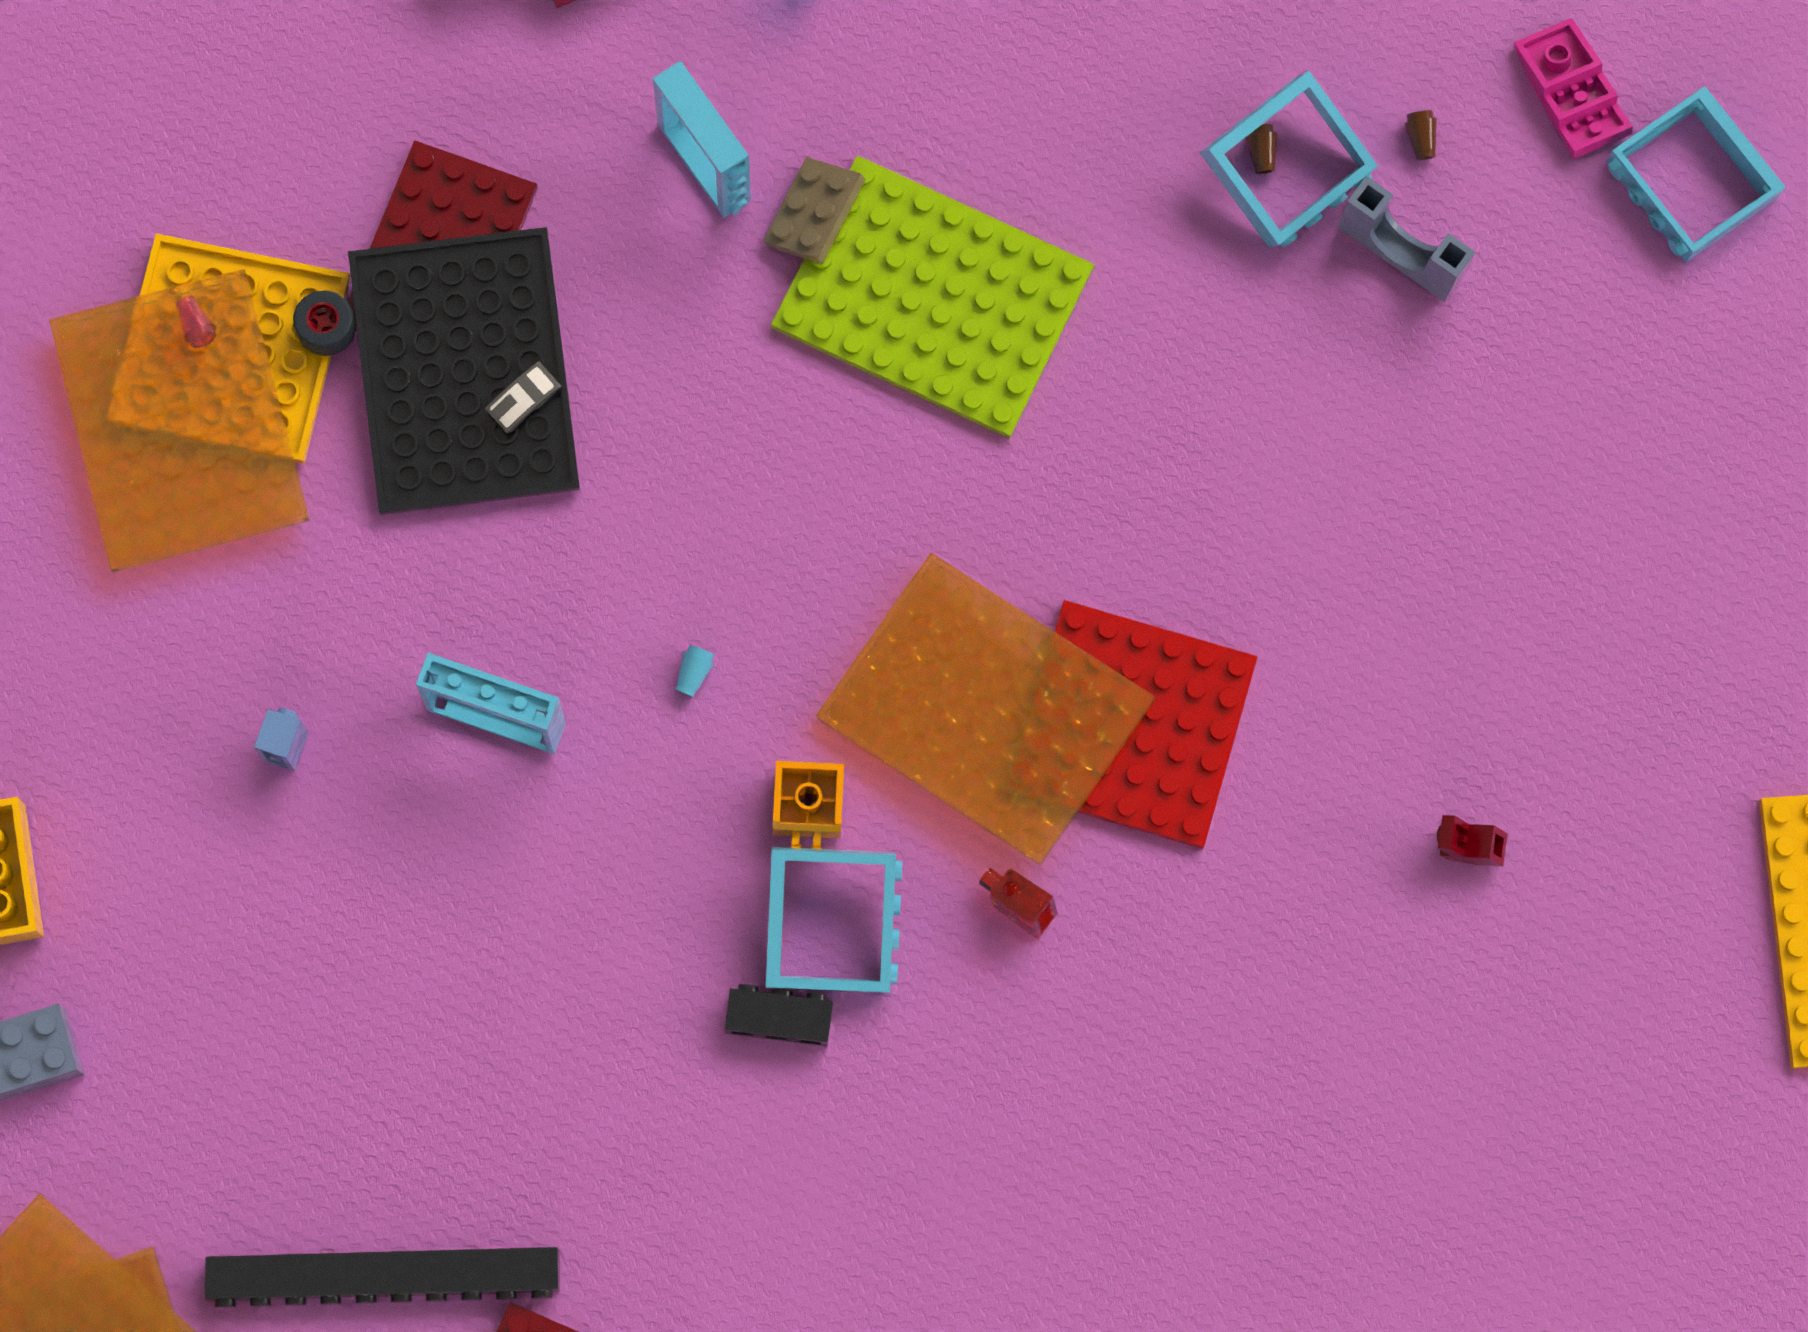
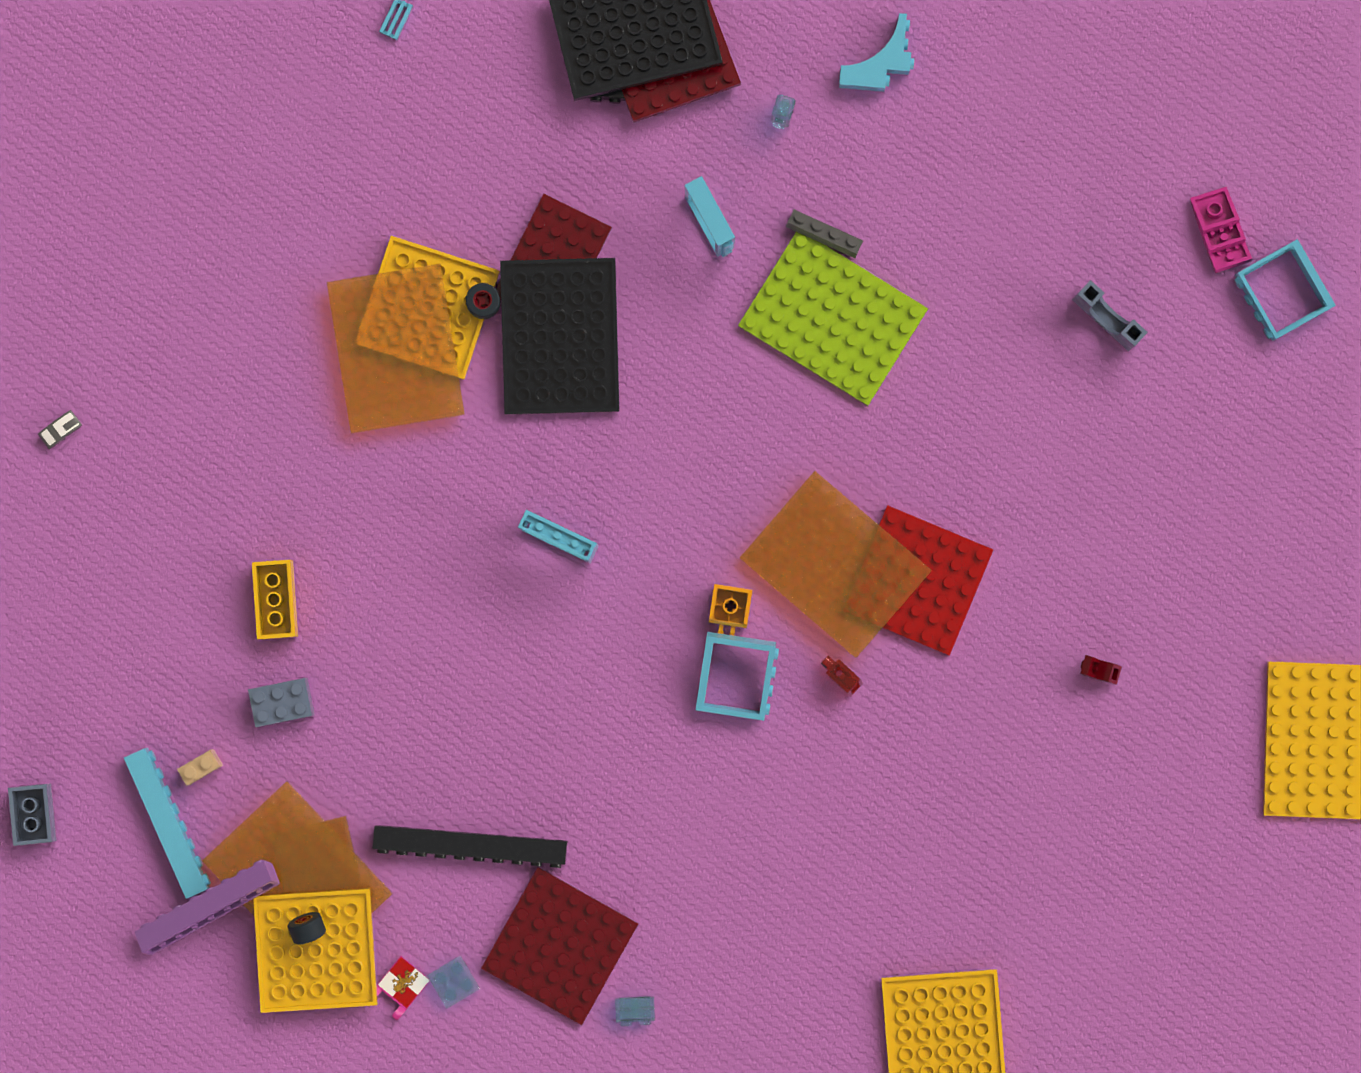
camera: 15 degrees right, 10 degrees up
clear pink cone [176,296,216,348] -> none
medium blue brick [254,707,309,771] -> none
slope [485,361,561,433] -> none
medium azure cone [675,644,715,697] -> none
black brick [725,984,833,1047] -> none
dark tan plate [763,157,865,264] -> none
medium azure window [1200,71,1378,248] -> none
reddish brown cone [1245,124,1277,174] -> none
reddish brown cone [1405,110,1437,160] -> none
none -> dark grey plate [786,209,863,258]

